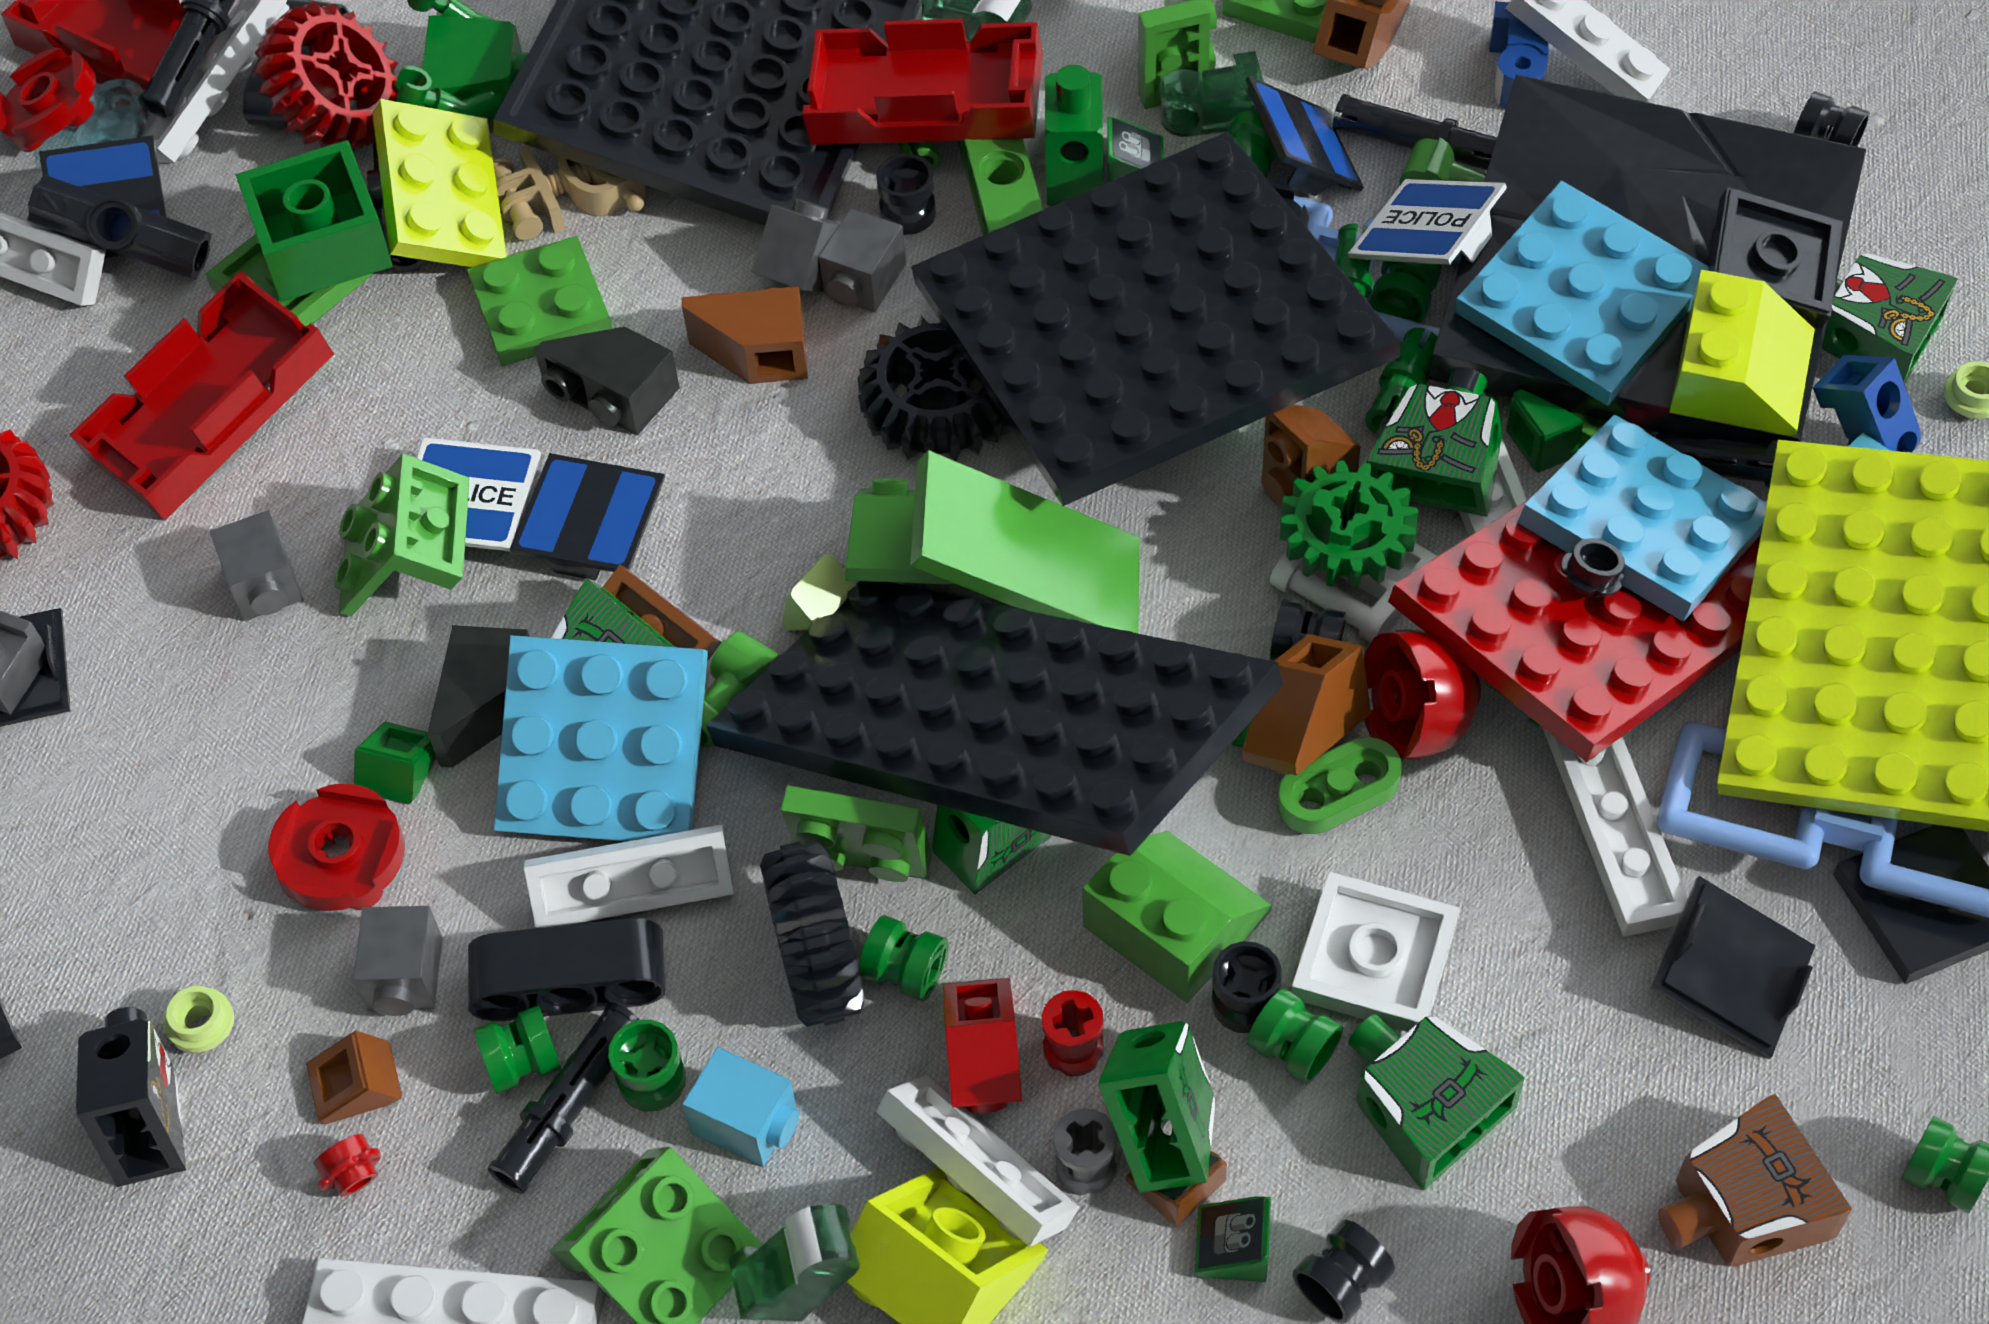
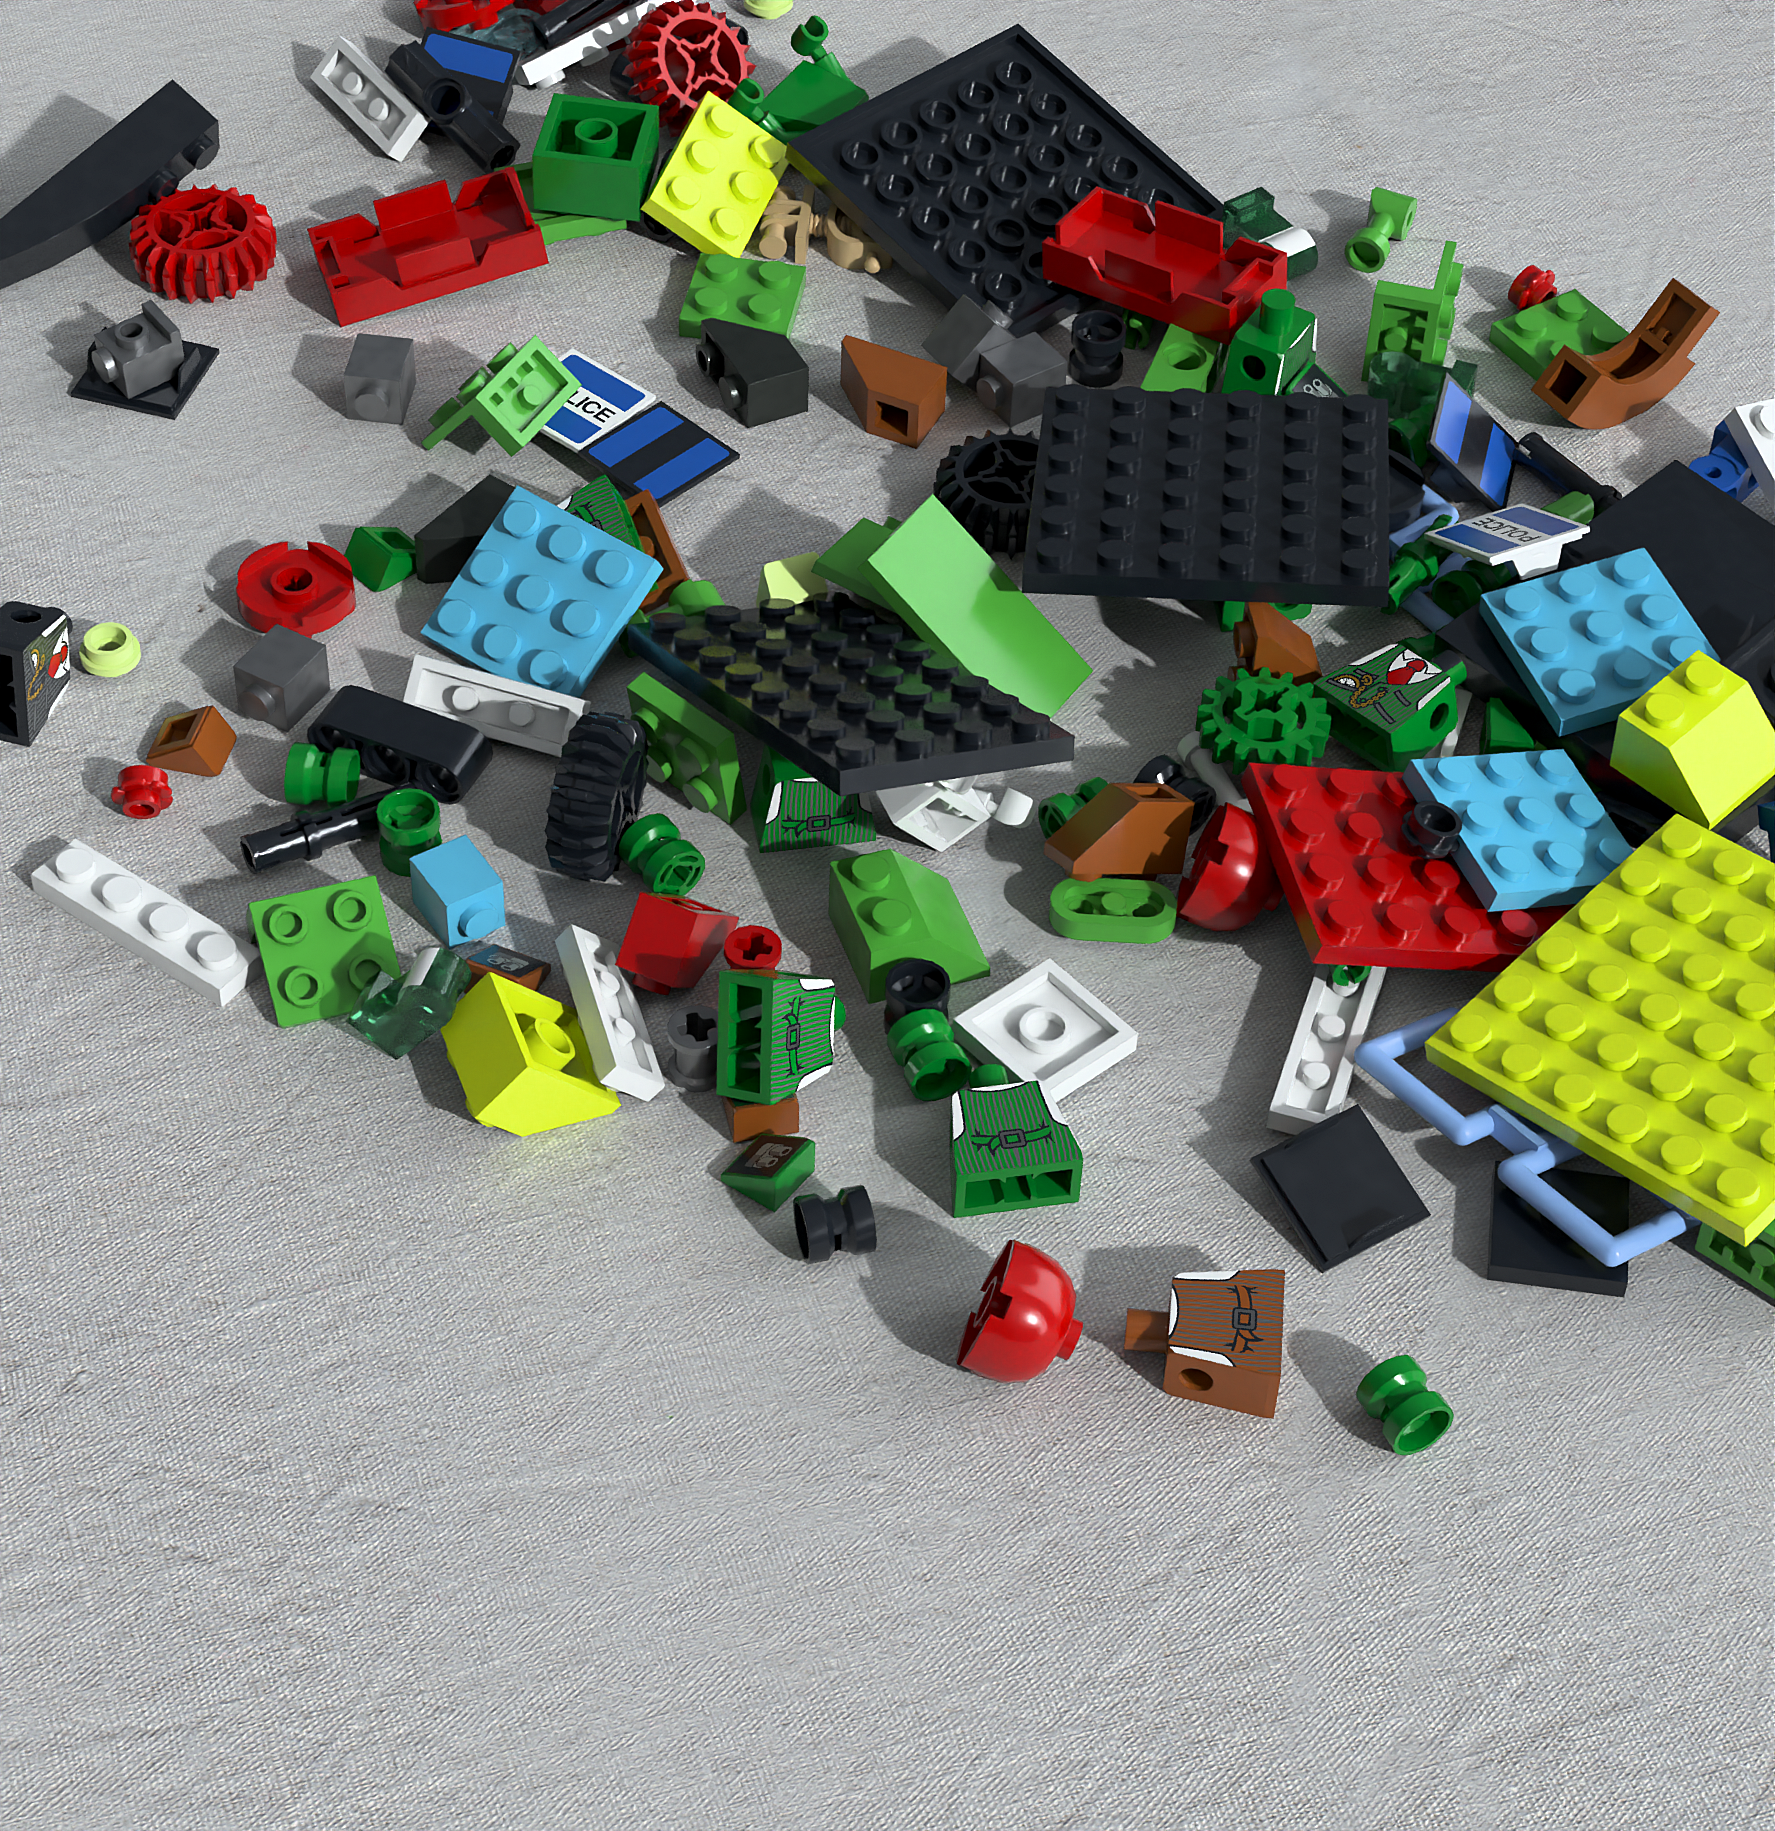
camera: 25 degrees right, 10 degrees down
none -> slope [462,944,551,994]

